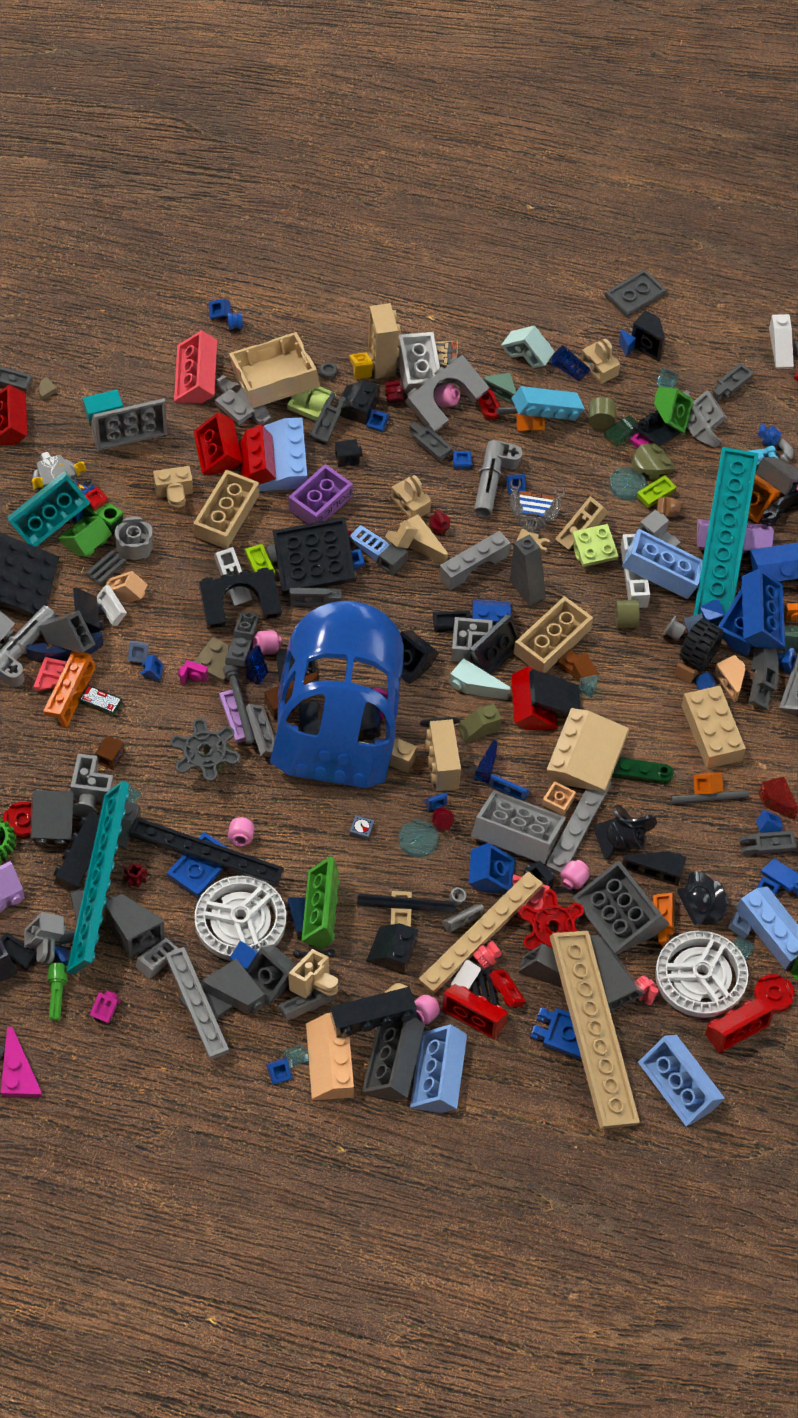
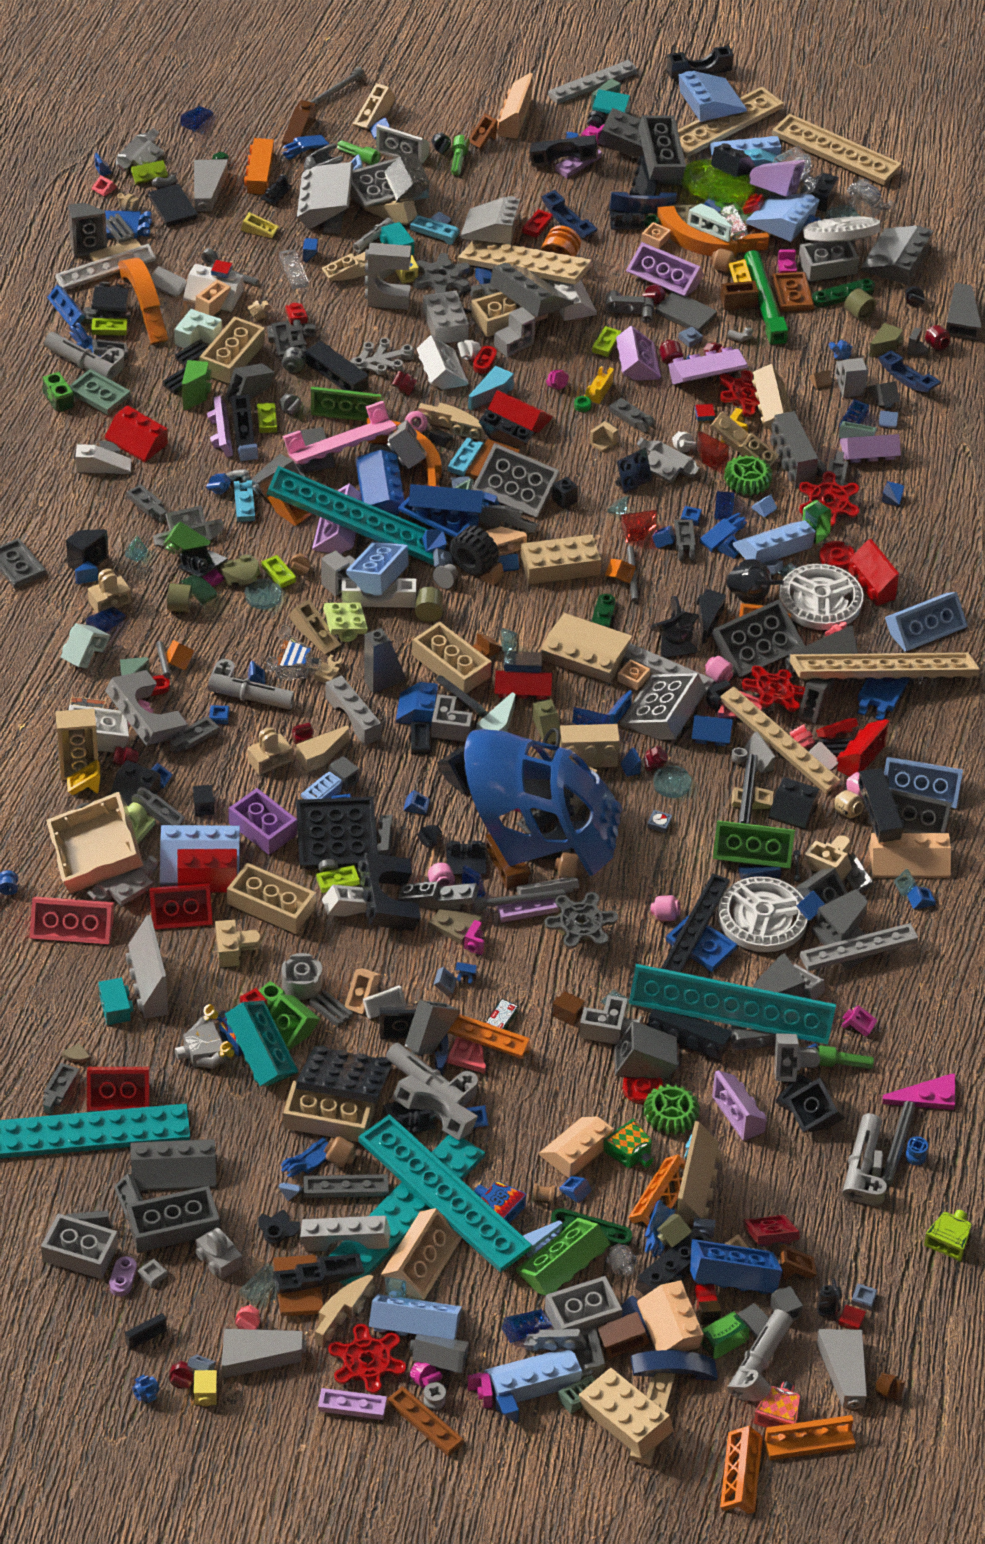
camera: 85 degrees left, 10 degrees down
tan panel [385,520,418,548] -> none
medium azure brick [512,386,585,421] -> none

